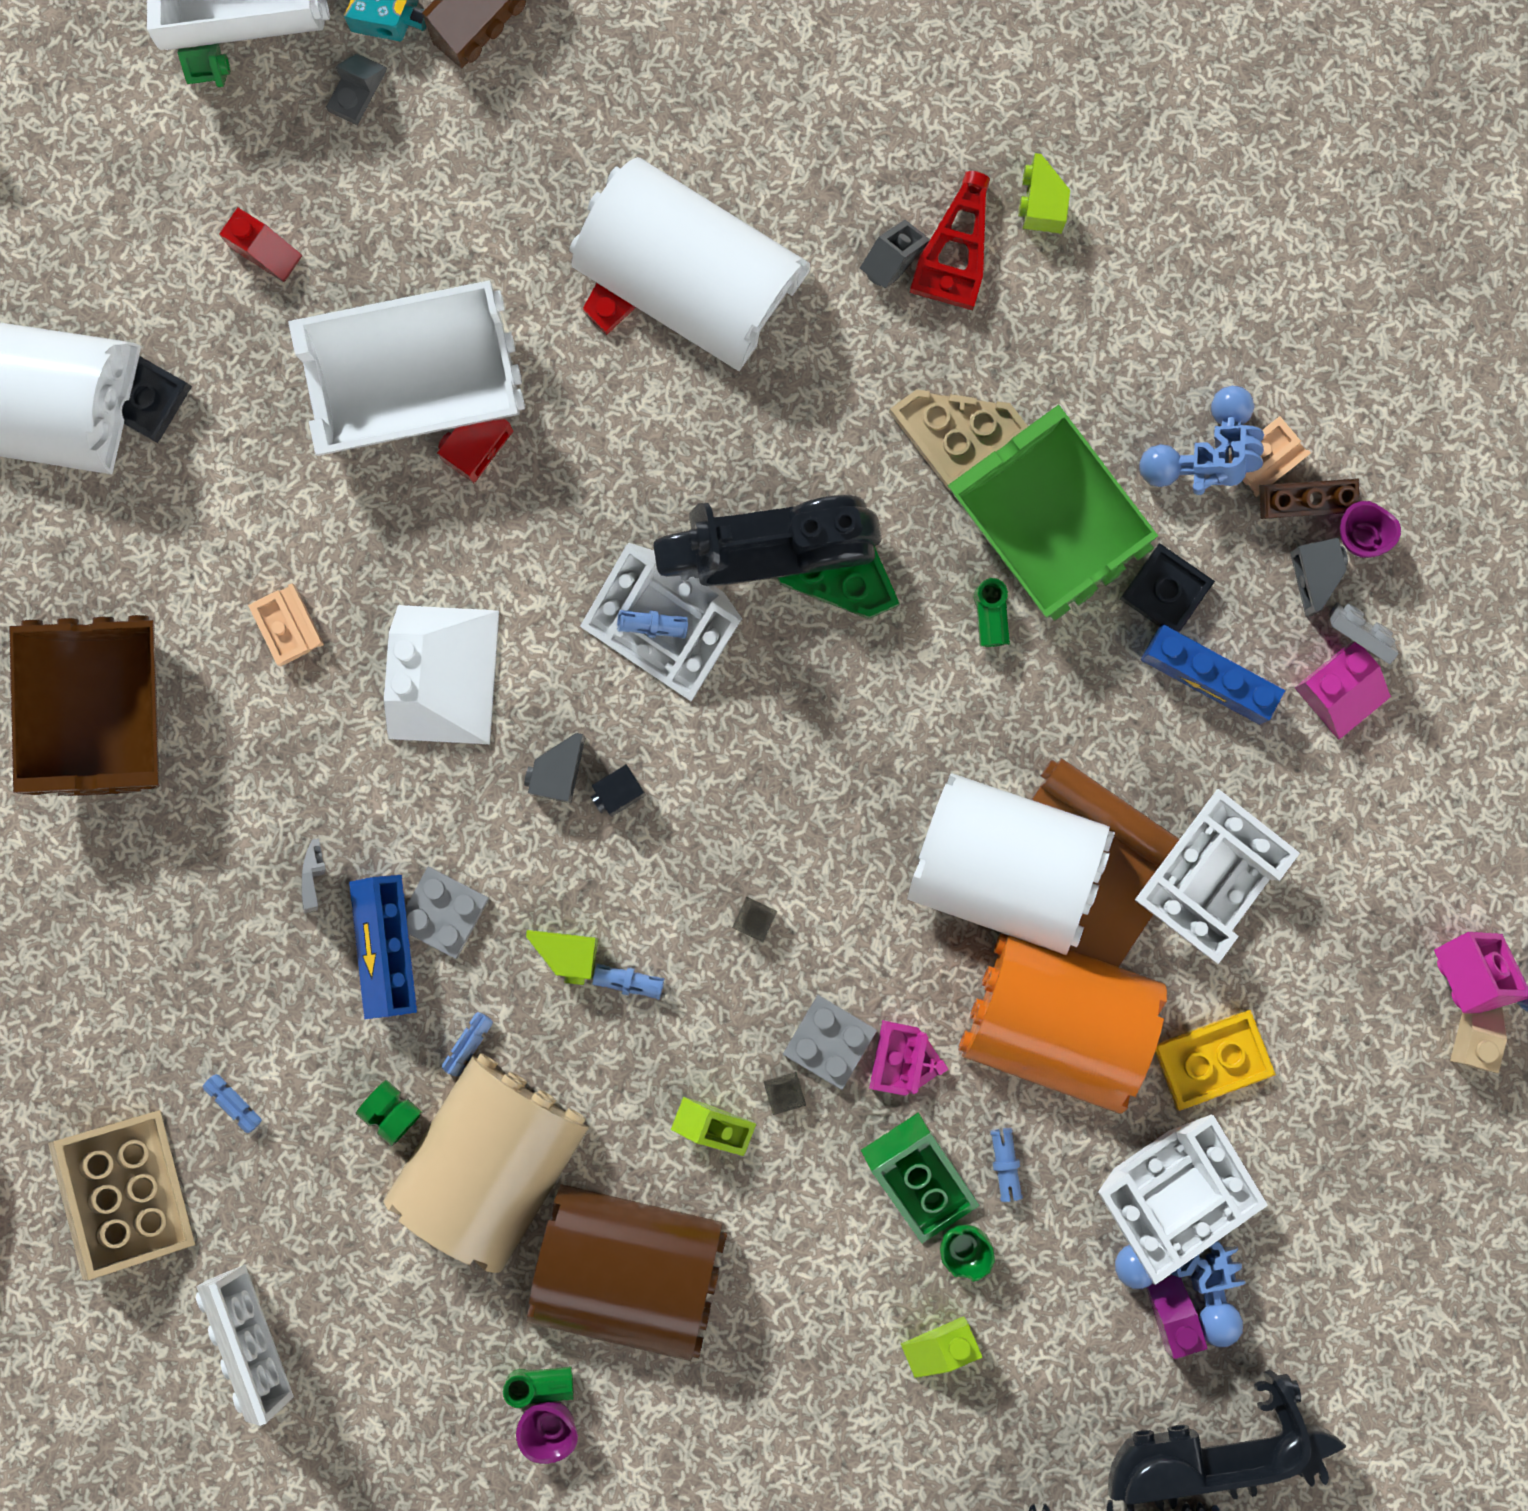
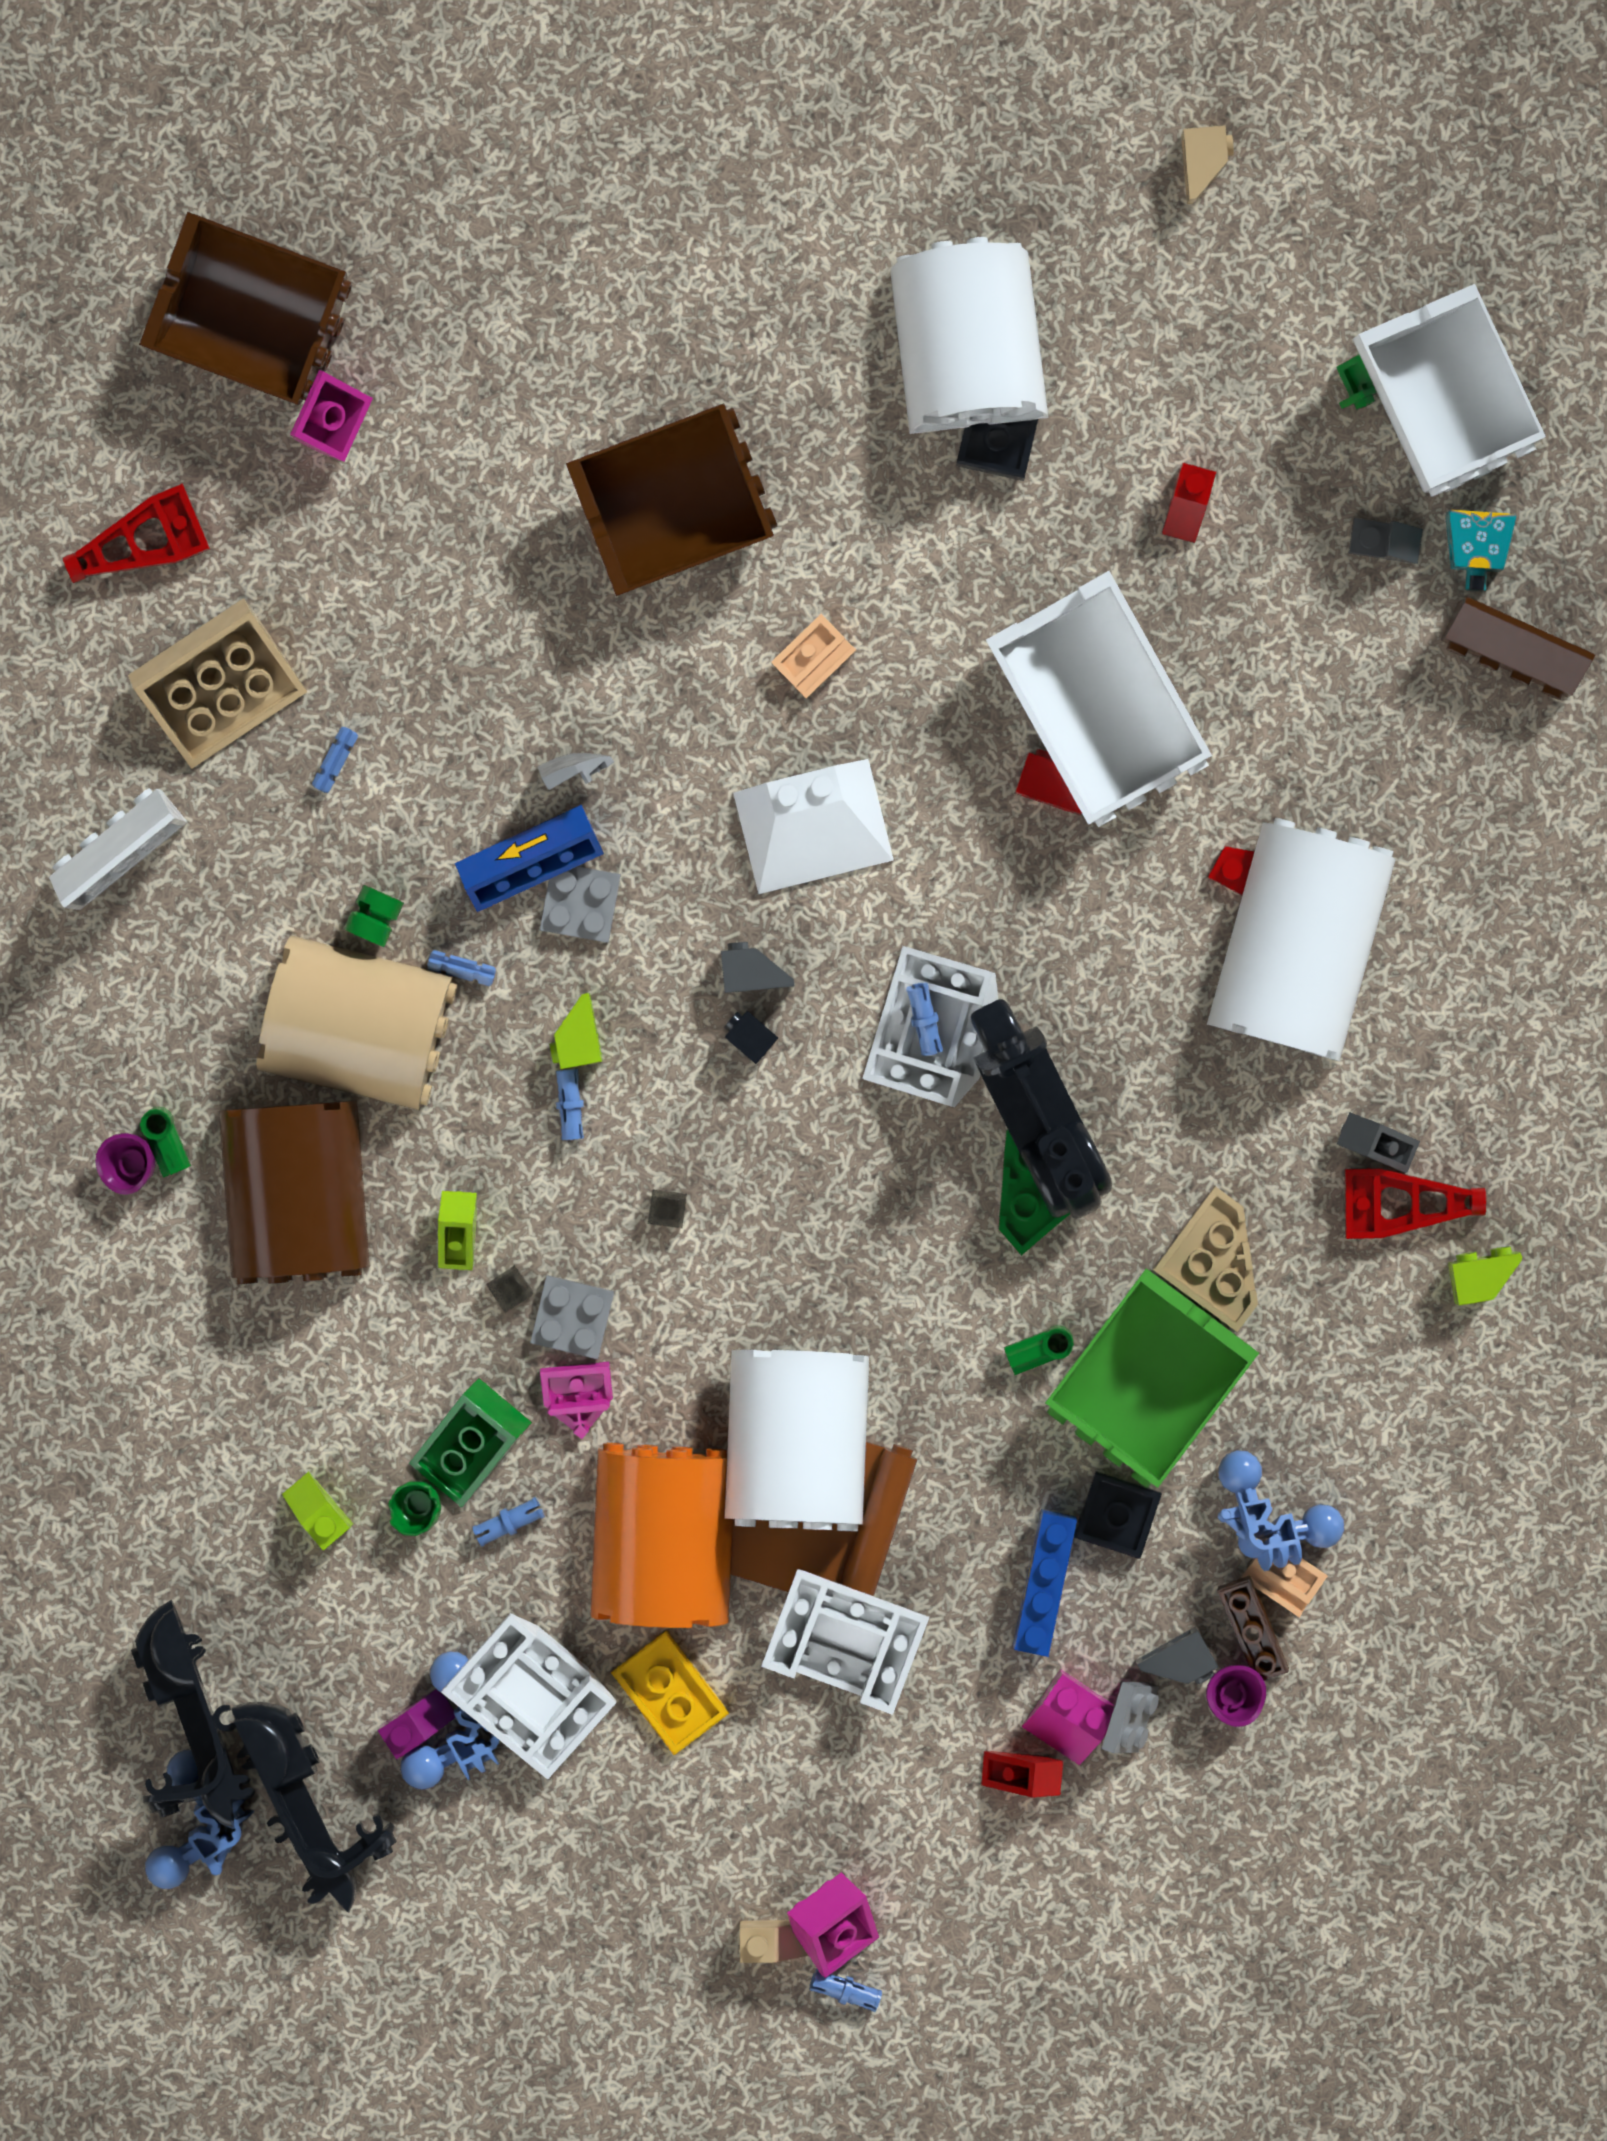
camera: 75 degrees right, 5 degrees up
none -> red slope [981,1751,1063,1798]

